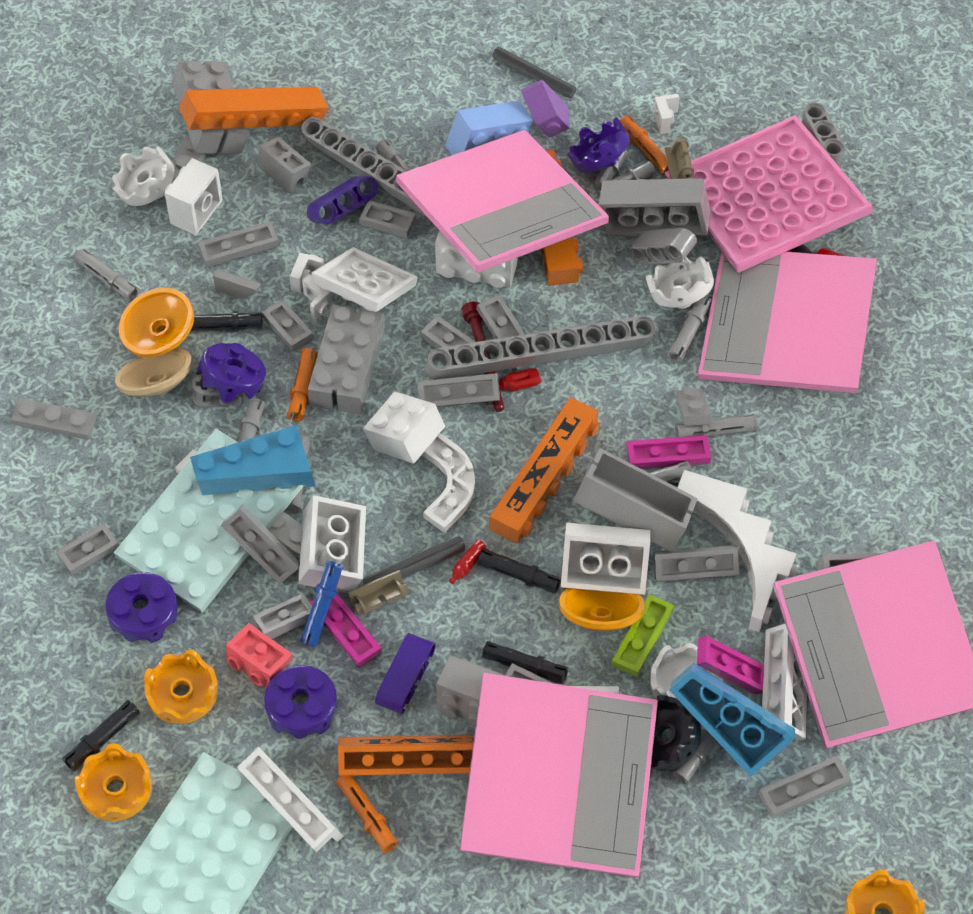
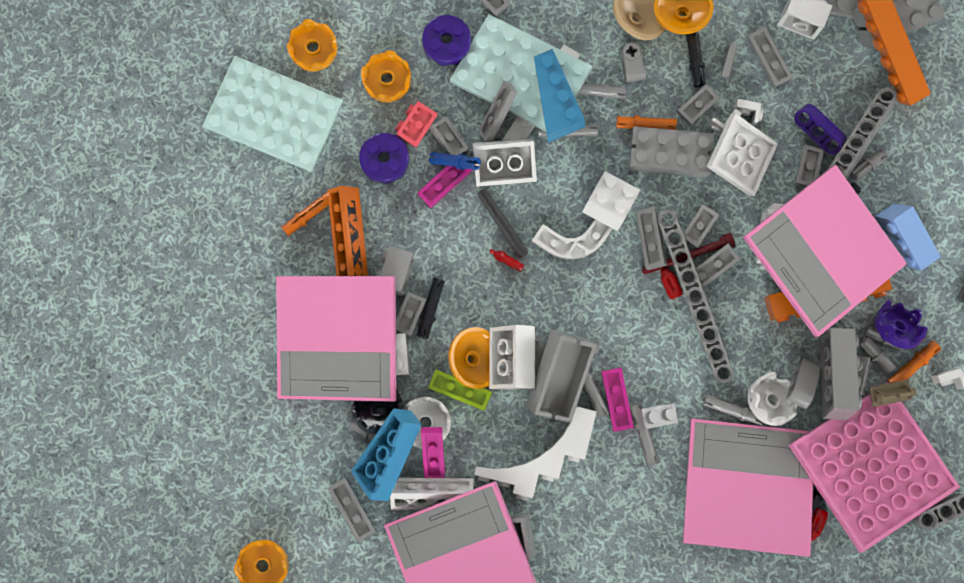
camera: 85 degrees right, 25 degrees up
black pin [62,700,140,772] -> none
dark purple plate [196,343,266,403] -> none
white fence [237,747,344,852] -> none
light grey hinge [257,137,311,194] -> none
dark tan hinge [348,570,410,616] -> none
dark purple beam [375,633,436,714] -> none
black pin [478,548,561,594] -> none
orange brick [489,397,600,544] -> none
medium lavender slope [521,80,570,137] -> none
light grey plate [653,545,739,582] -> none

